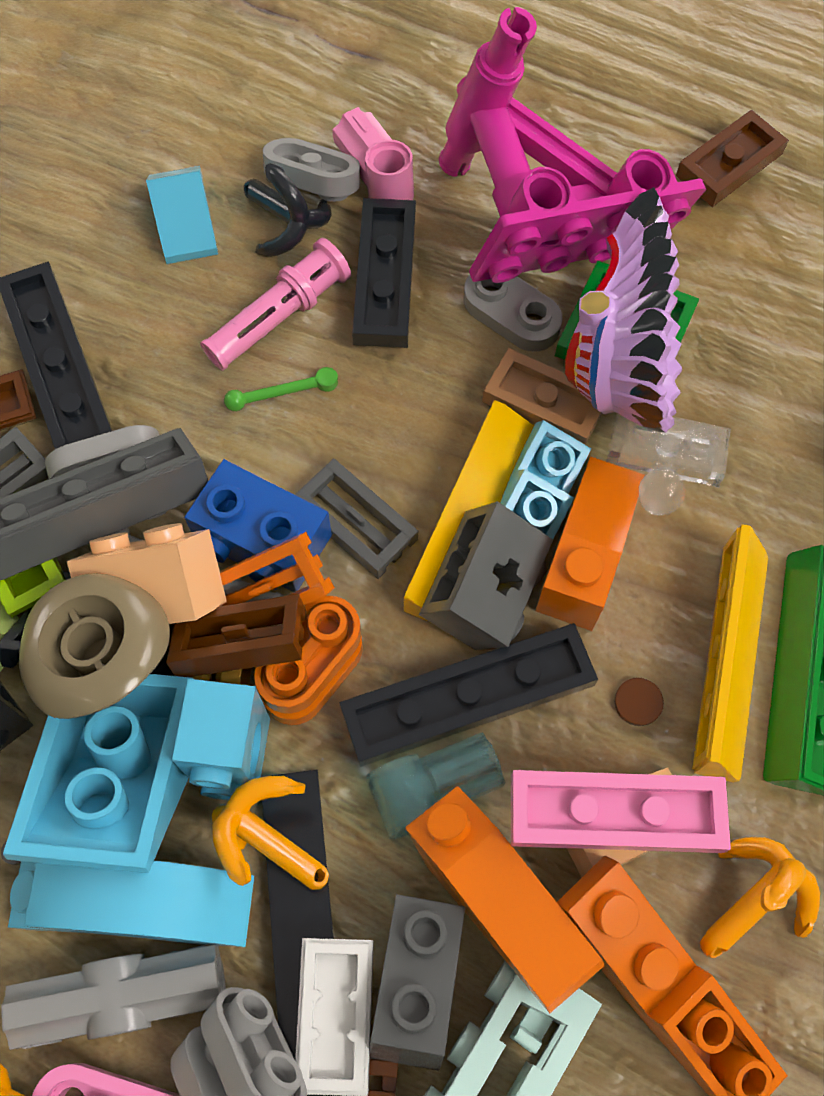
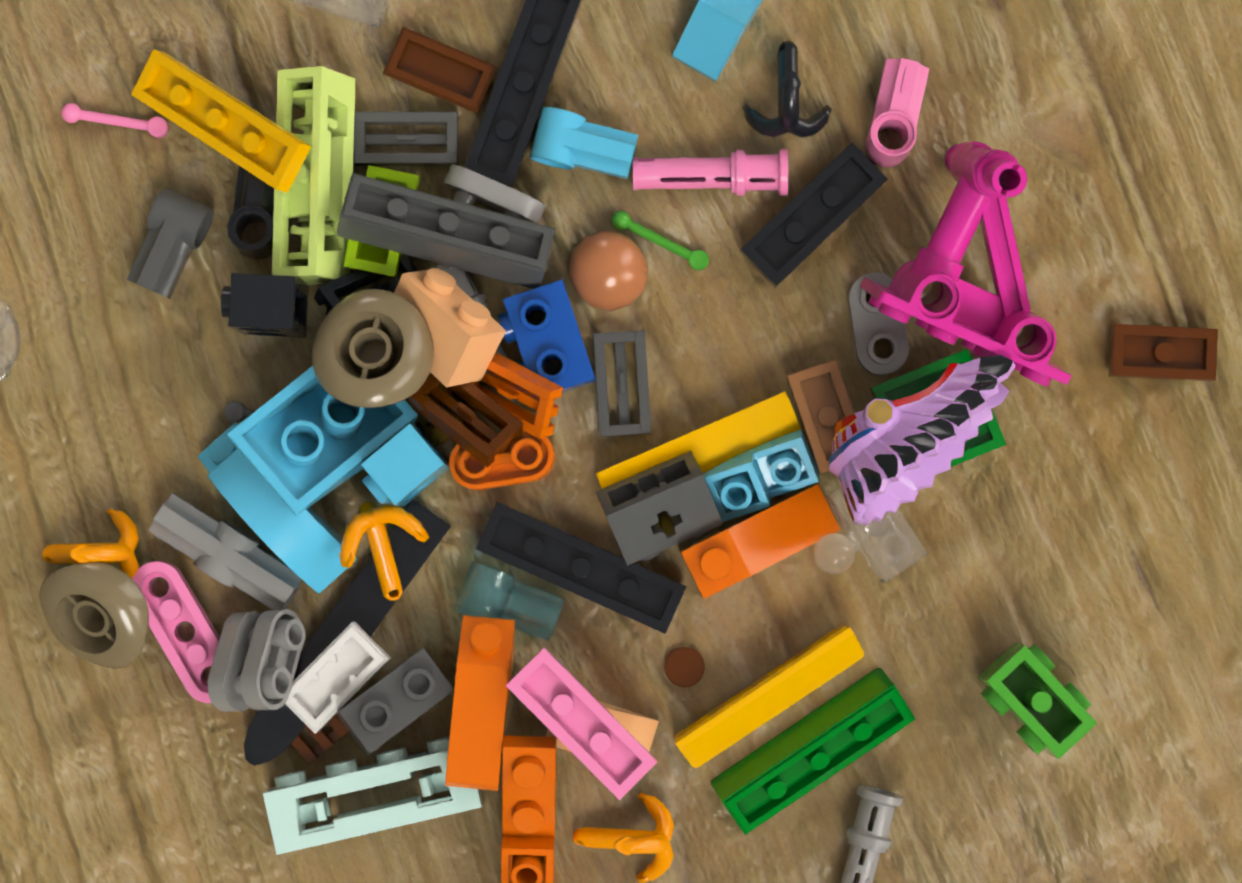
camera: 45 degrees right, 20 degrees up
light grey plate [263,138,360,202] -> none
none -> medium azure piece [529,107,638,180]
none -> nougat hair [568,230,649,312]

